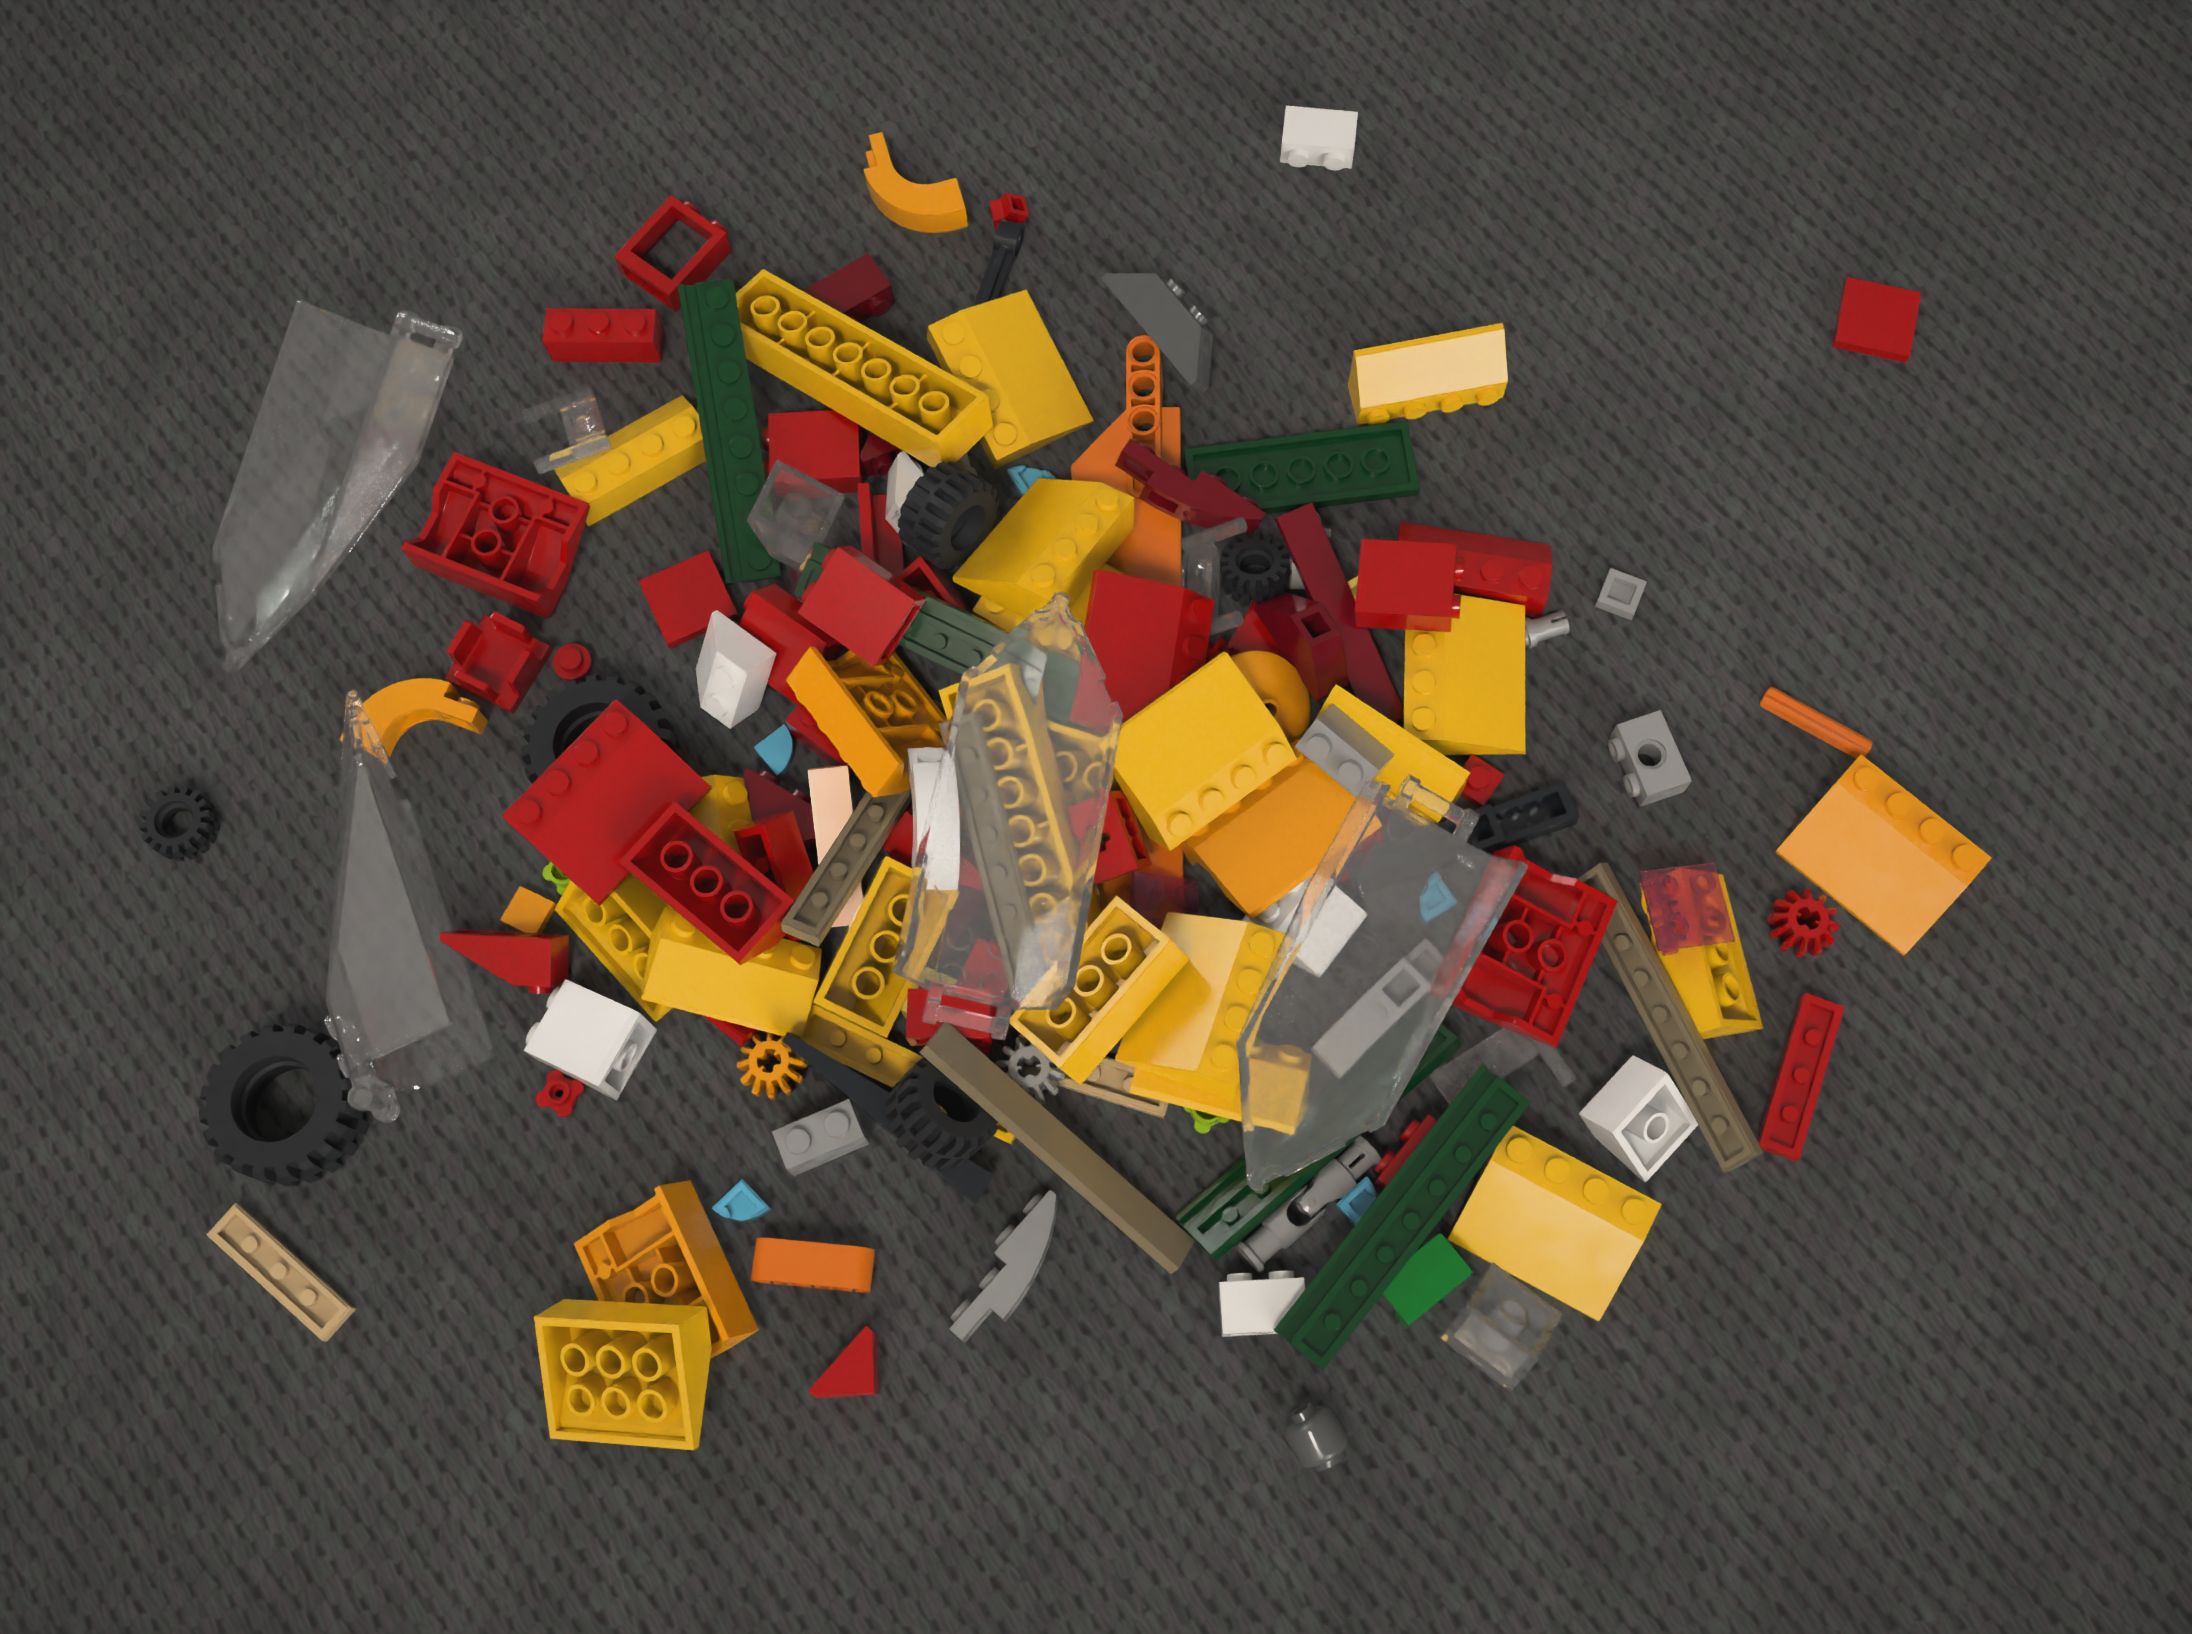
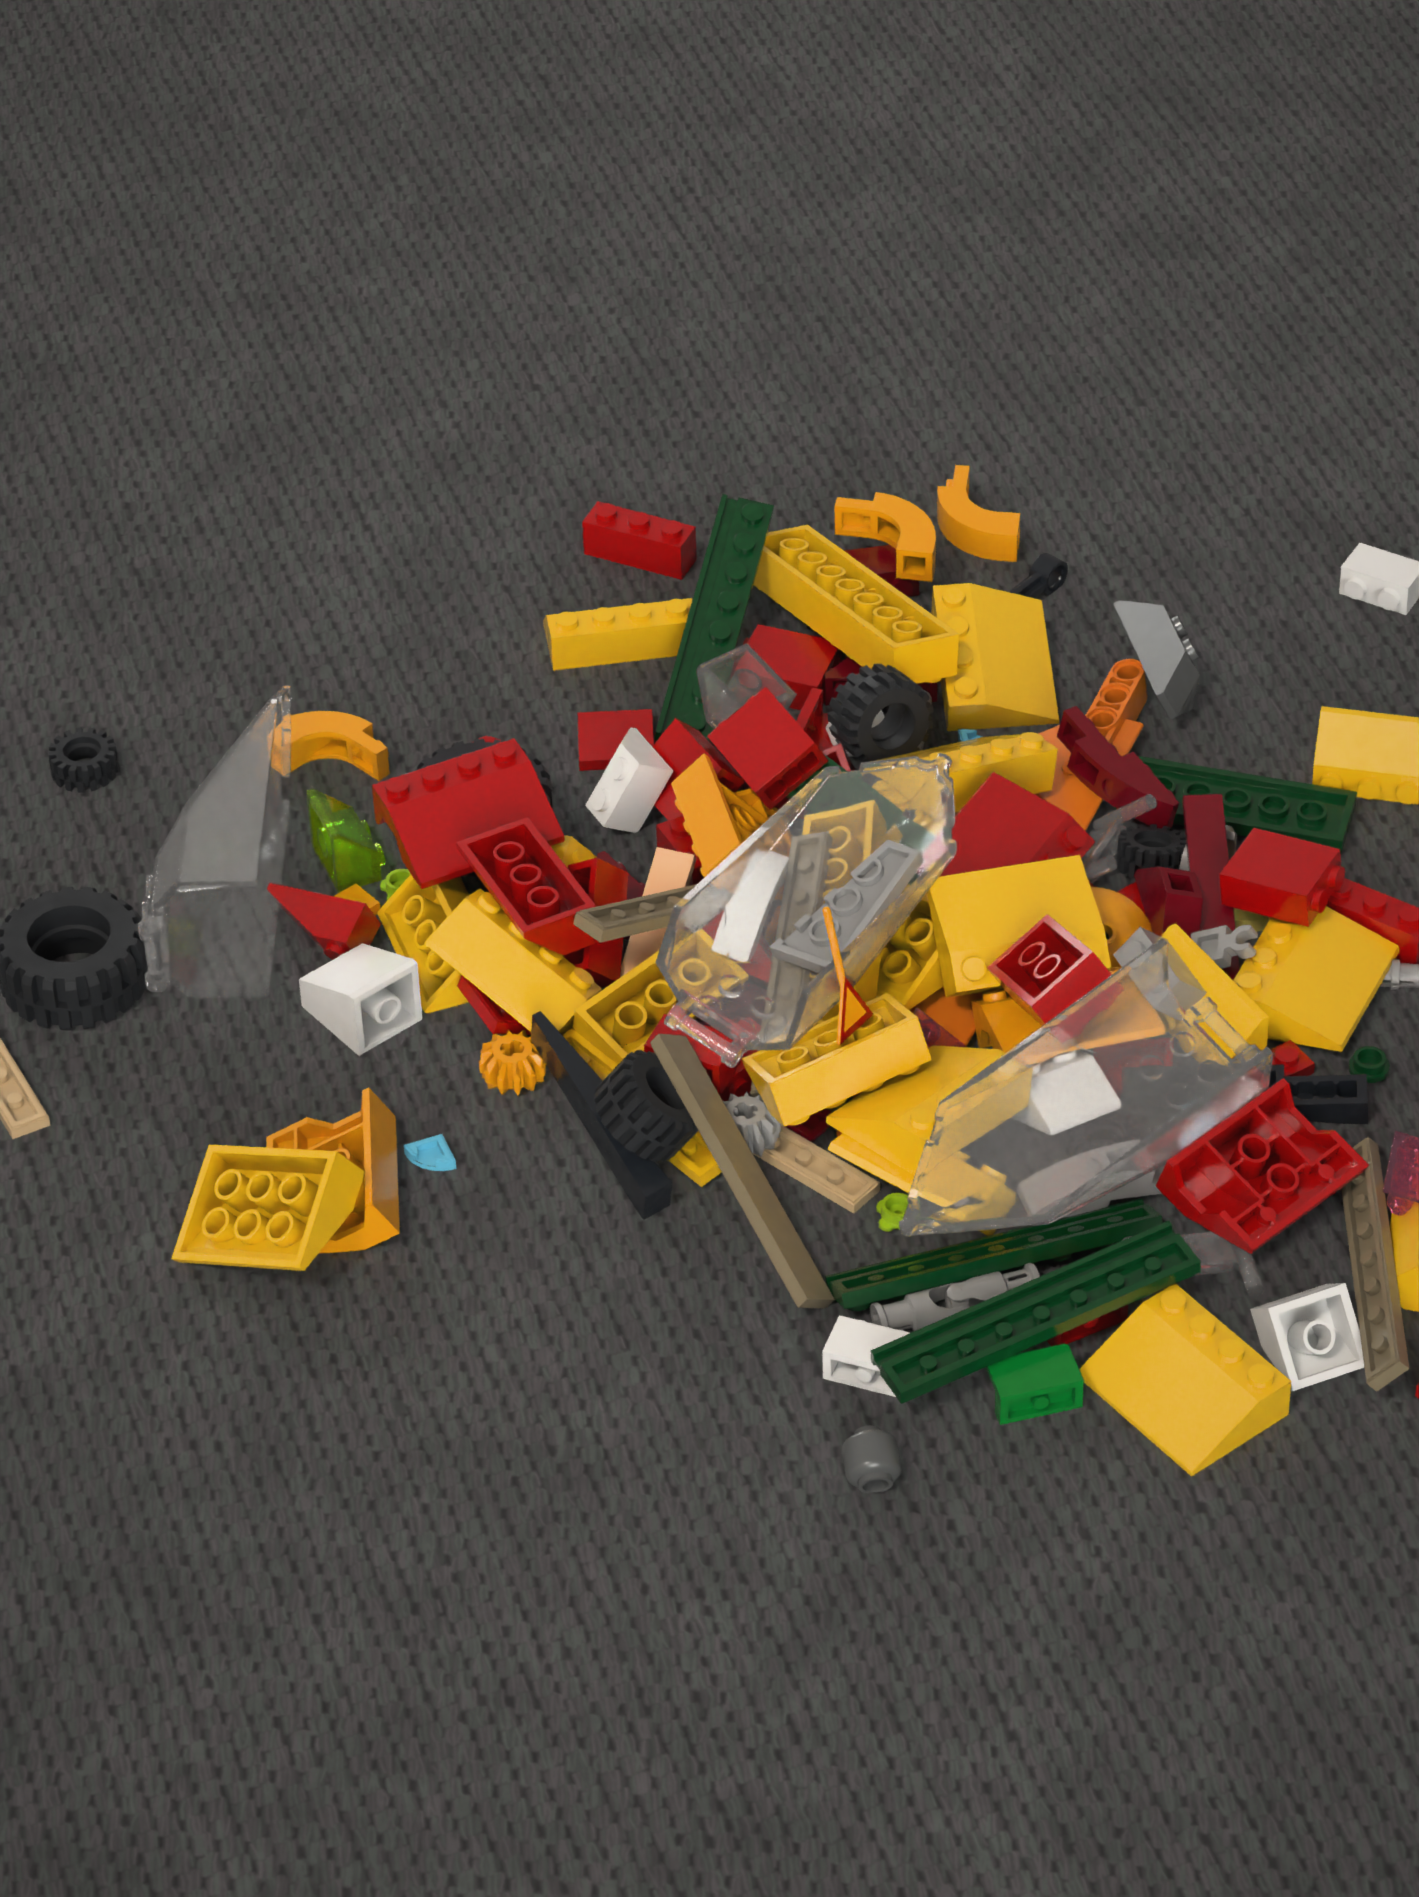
camera: 20 degrees right, 30 degrees down
clear windscreen [212,300,463,673] -> none
red piece [401,452,590,619] -> none
red panel [445,611,553,715] -> none
clear plate [521,386,611,474] -> none
red plate [535,1070,584,1117] -> none
red window [614,195,732,312] -> none
orange beam [750,1238,875,1293] -> none
medium azure tile [754,724,793,779] -> none
light grey brick [772,1099,870,1176] -> none
red slope [808,1326,879,1399] -> none
light grey slope [949,1190,1058,1343] -> none
red piece [989,193,1029,232] -> none
red brick [1068,789,1152,884] -> none
clear slope [1440,1262,1563,1392] -> none
none -> clear neon green slope [306,789,385,893]
none -> light grey wing [769,839,924,980]
none -> light orange piece [822,906,873,1045]
none -> light orange arch [835,492,936,582]
none -> red brick [987,914,1121,1040]
none -> light grey plate [1191,925,1258,968]
none -> dark green plate [1349,1046,1390,1083]

